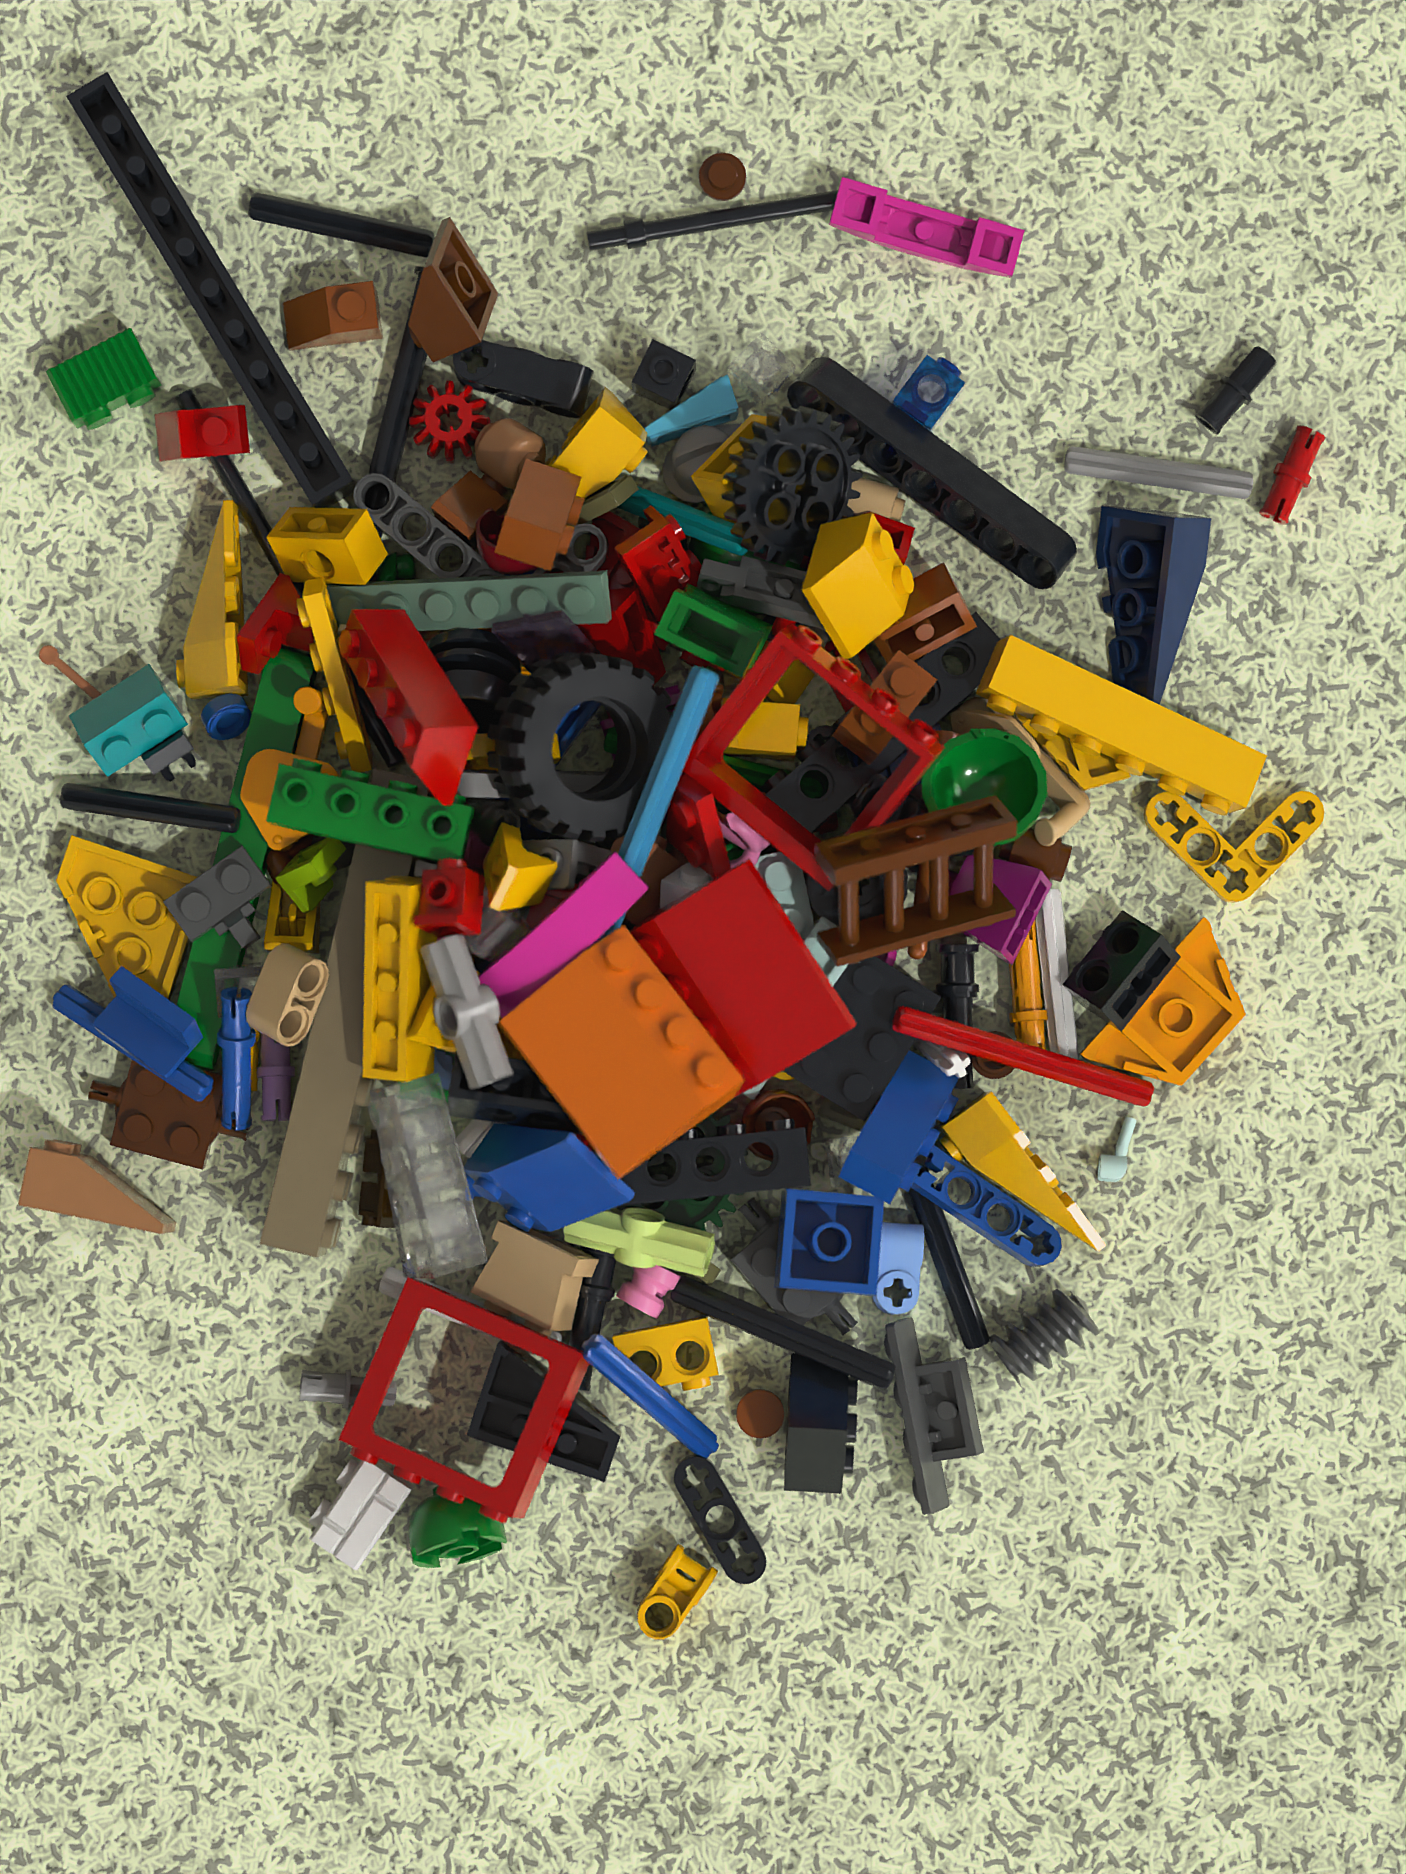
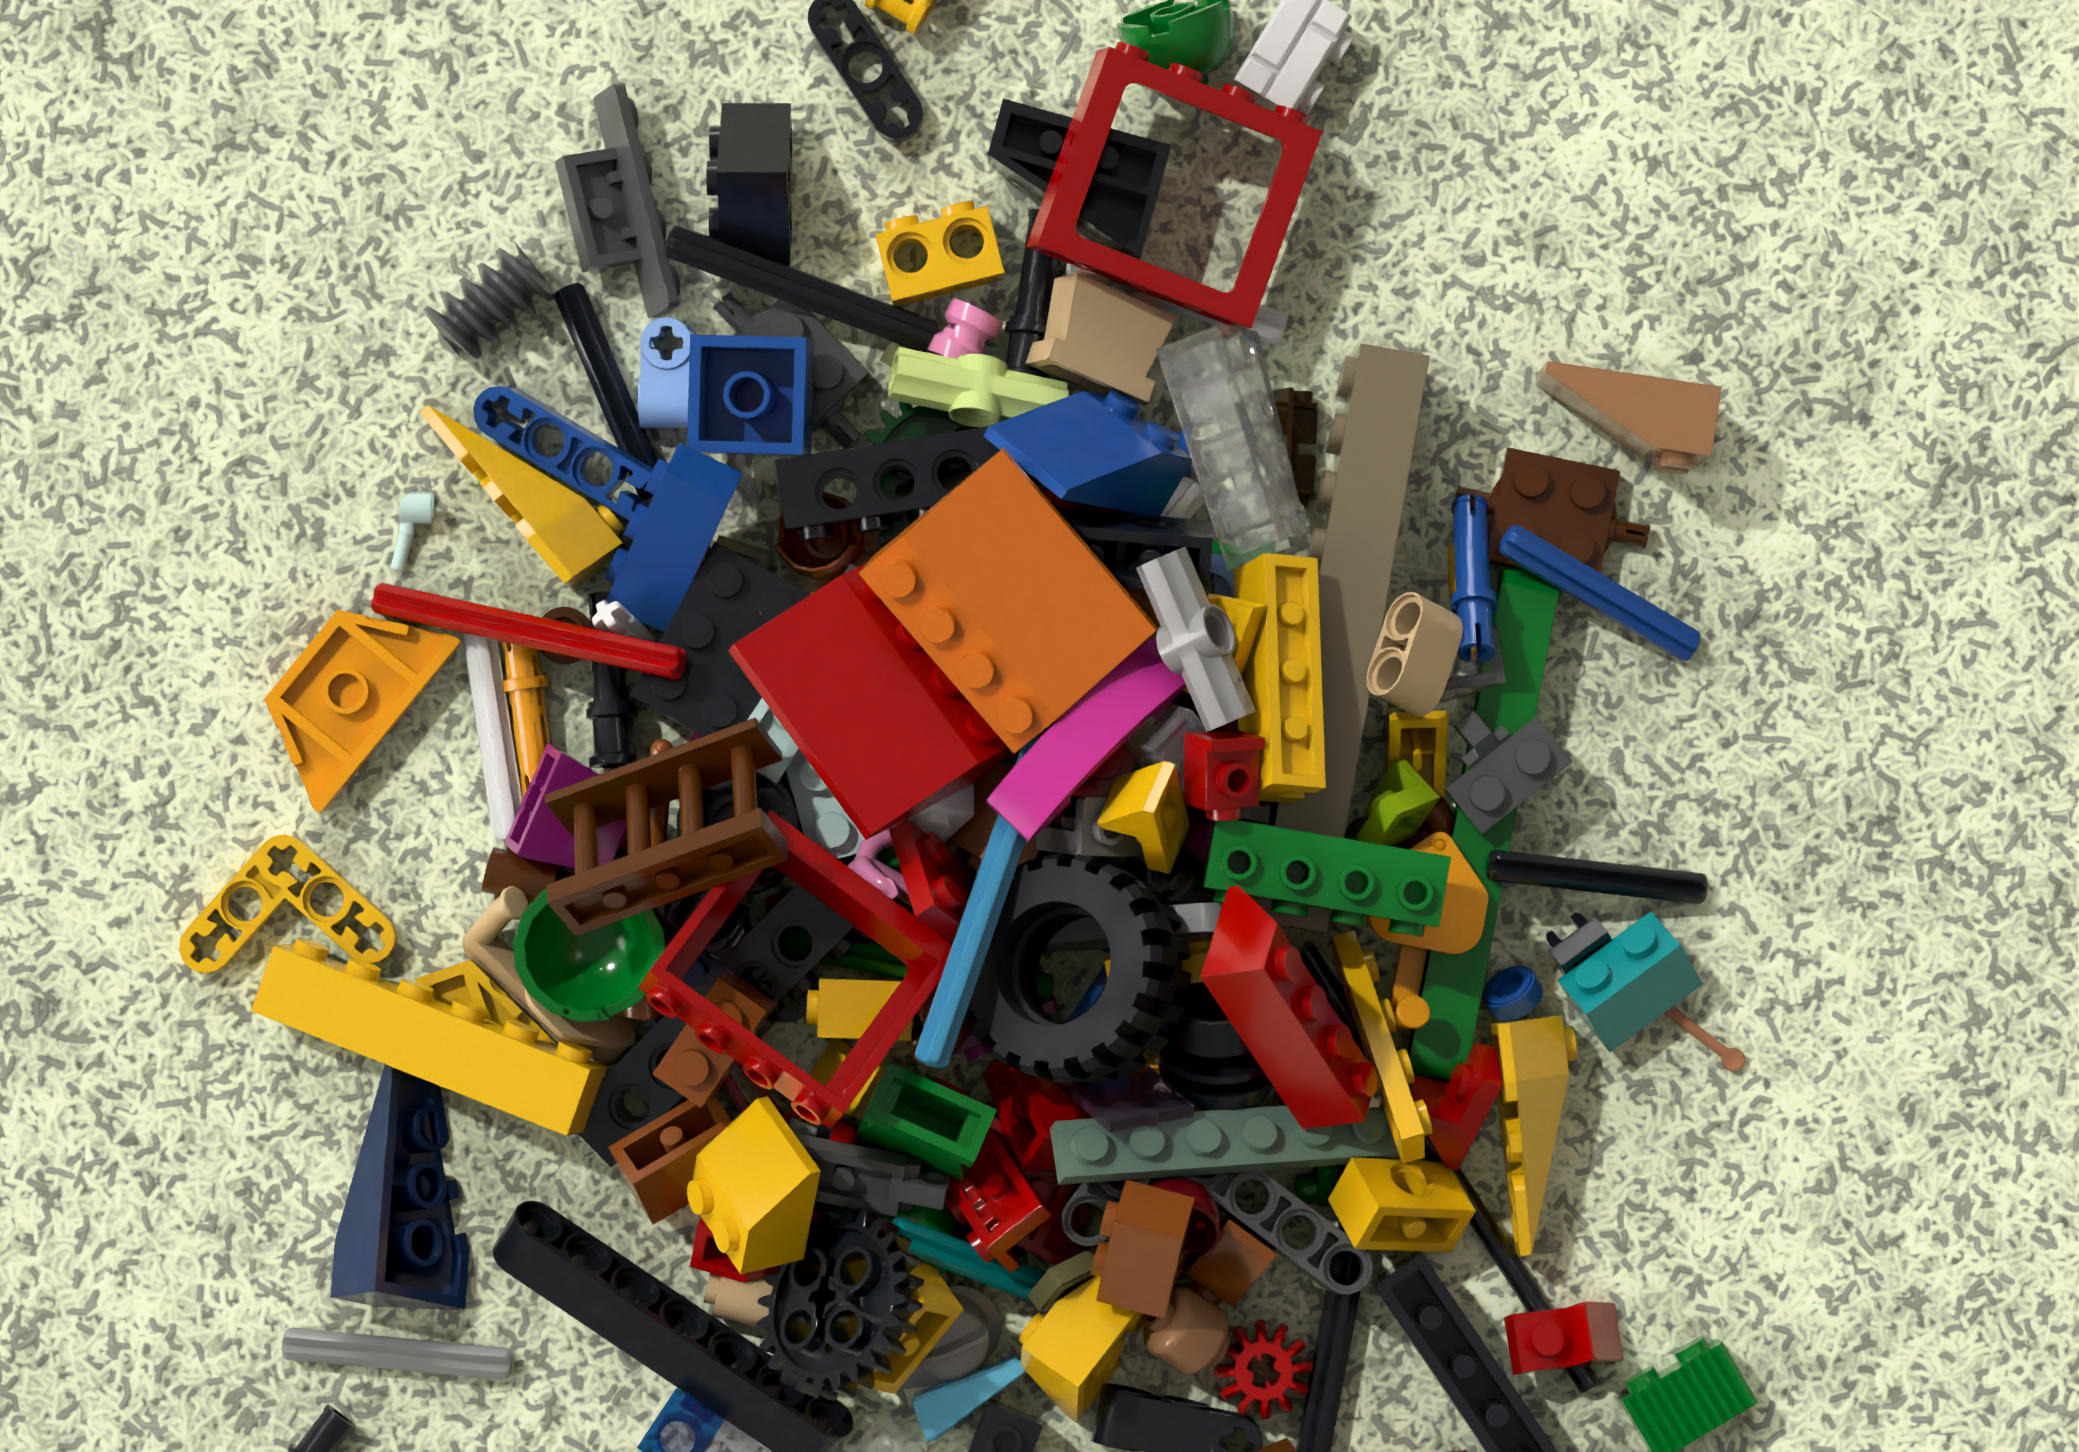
camera: 175 degrees right, 0 degrees up
yellow plate [56,835,197,1000] -> none
blue panel [93,966,203,1079] -> none
lavender pin [257,1033,295,1121] -> none
light grey axle [299,1370,397,1409] -> none
blue axle [581,1334,719,1459] -> none
dark orange tile [736,1389,785,1438] -> none
black brick [1062,910,1181,1031] -> none
red pin [1259,425,1326,525] -> none

